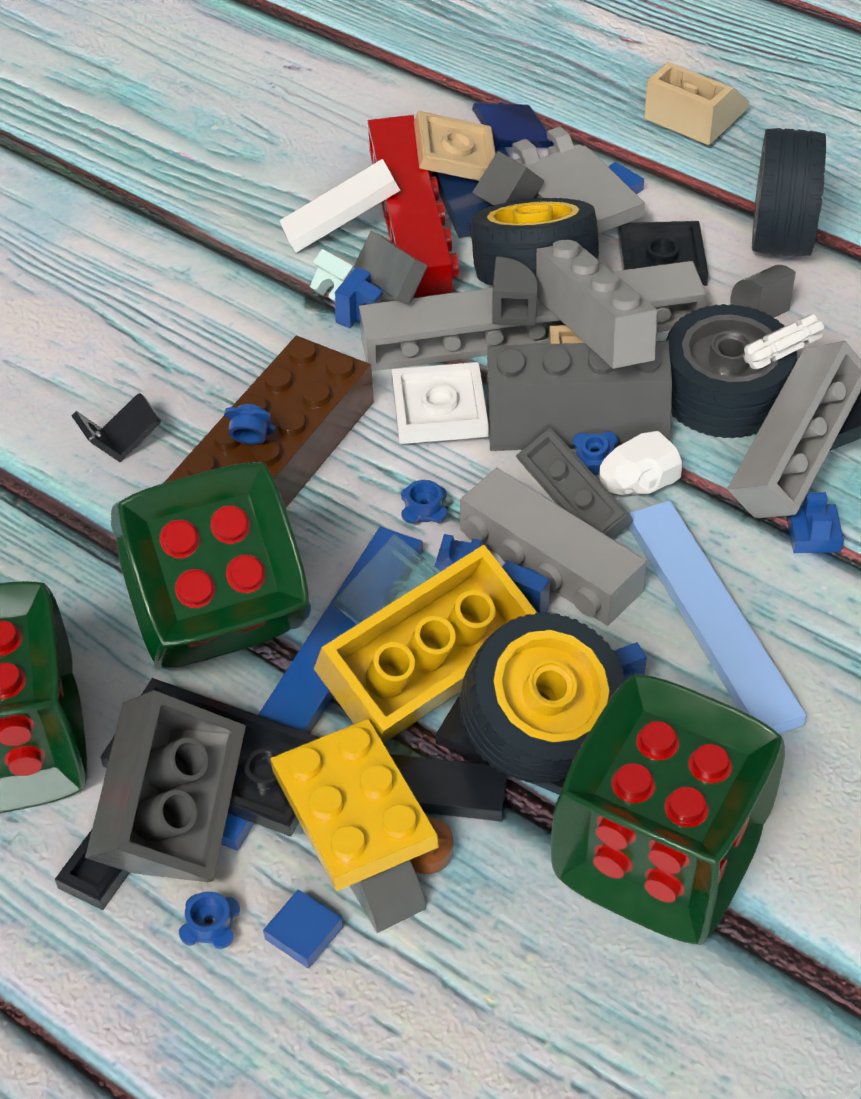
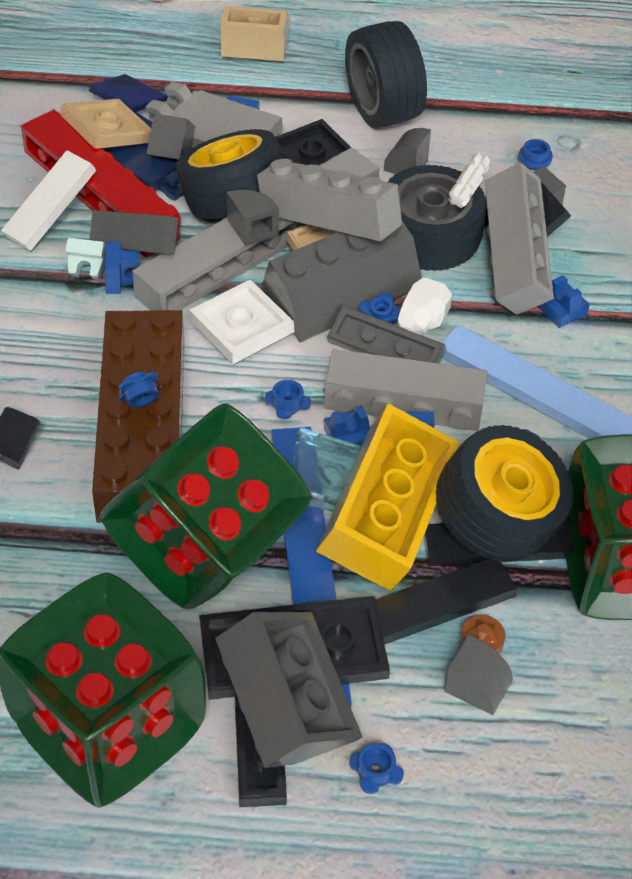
camera: 35 degrees left, 0 degrees up
blue tile [263,889,343,969] -> none
yellow plate [270,719,438,891] -> none

